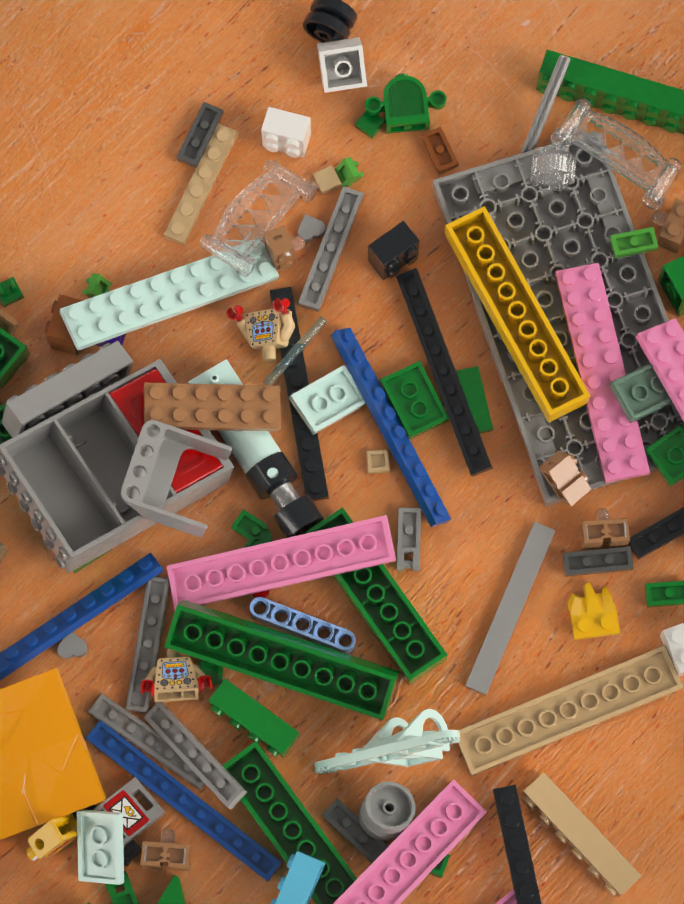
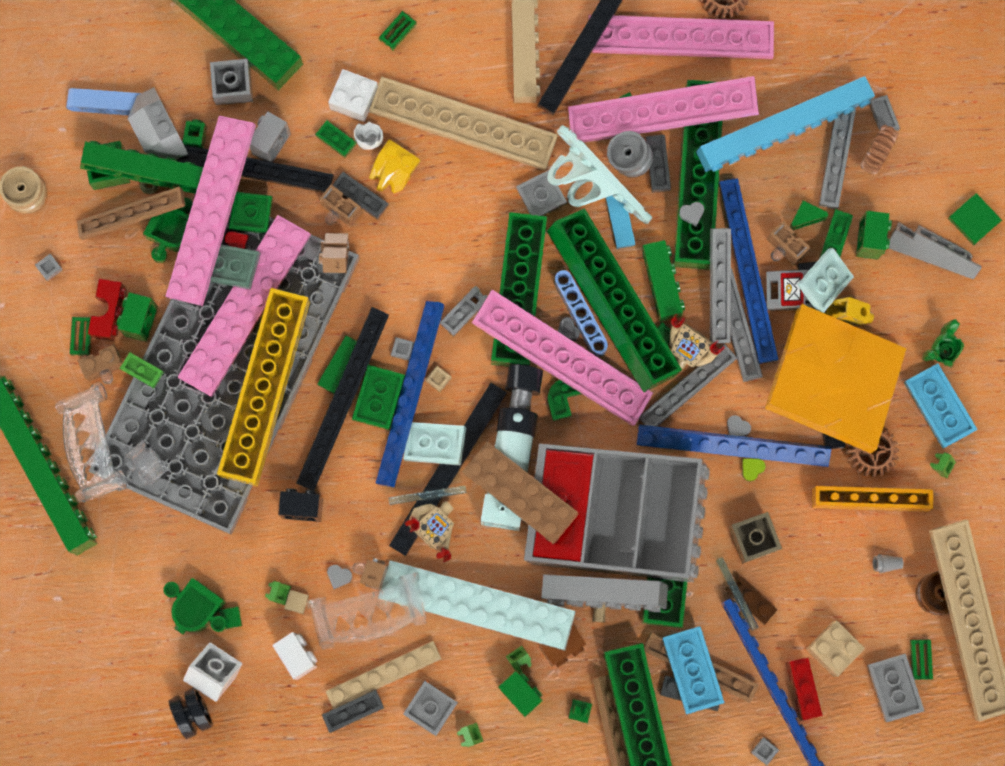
camera: 140 degrees left, 5 degrees up
light grey windscreen [120,420,232,538] -> none
light grey plate [298,186,364,312] -> none
dark orange plate [421,127,459,174] -> none
light grey tile [465,522,556,696] -> none
light grey axle [521,55,570,153] -> none
none -> red tile [225,232,249,249]
none -> white hair [354,122,383,150]
none -> light grey tile [391,337,414,361]
none -> light grey plate [403,681,458,736]
none -> bright green tile [457,723,483,747]
none -> green brick [498,671,543,717]
none -> light grey plate [516,170,567,216]
none -> light grey tile [558,317,580,341]
none -> medium azure tile [606,195,635,249]
none -> light grey tile [679,202,704,226]
none -> lime tile [742,458,766,482]

